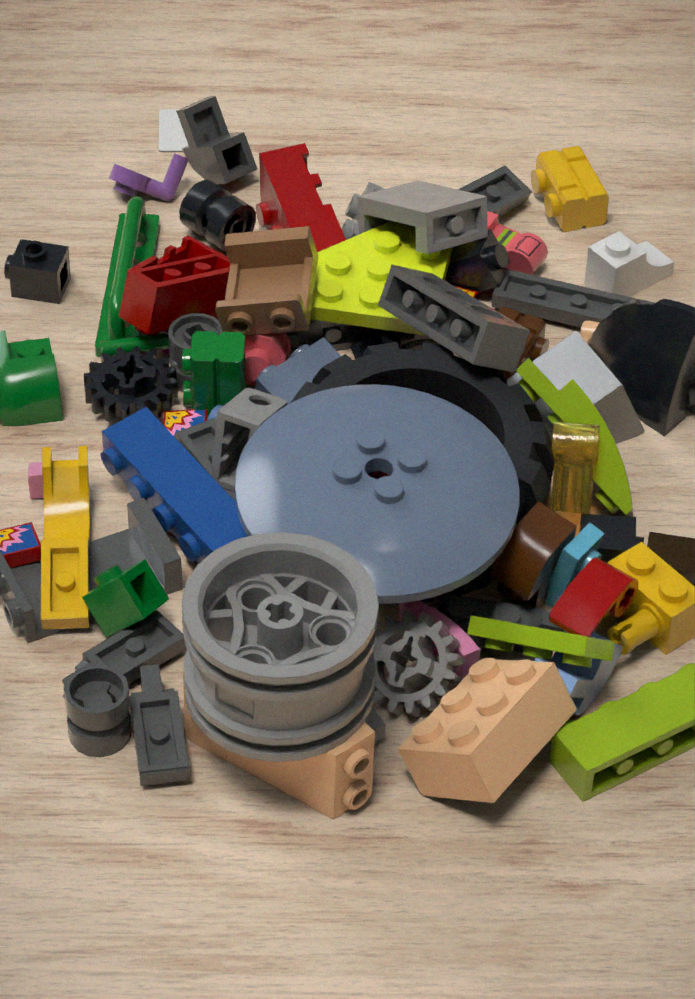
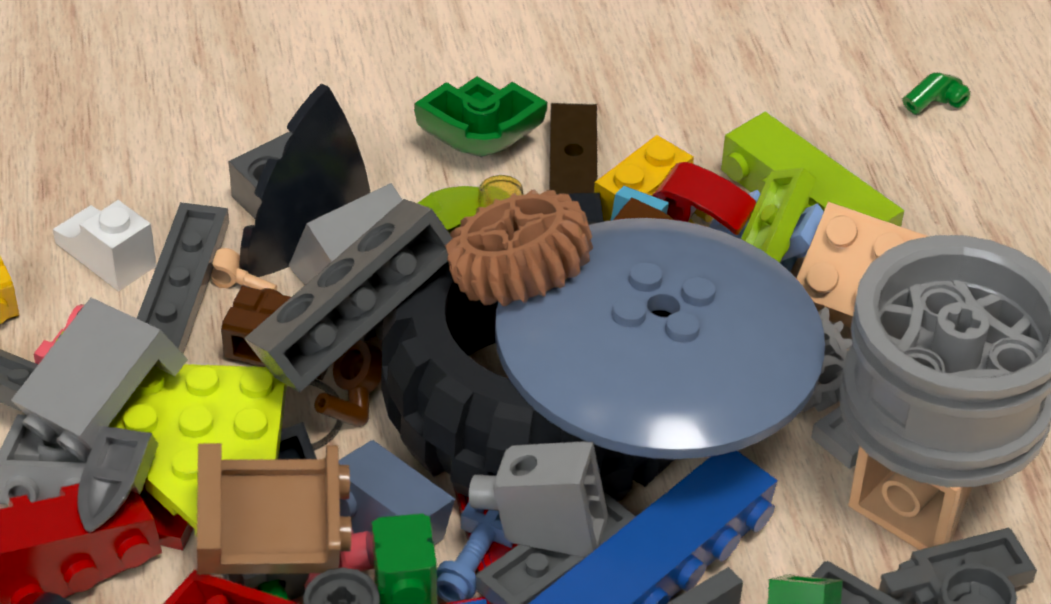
camera: 100 degrees left, 0 degrees up
none -> flat silver plate [78,426,159,533]
none -> nougat gear [445,190,593,306]

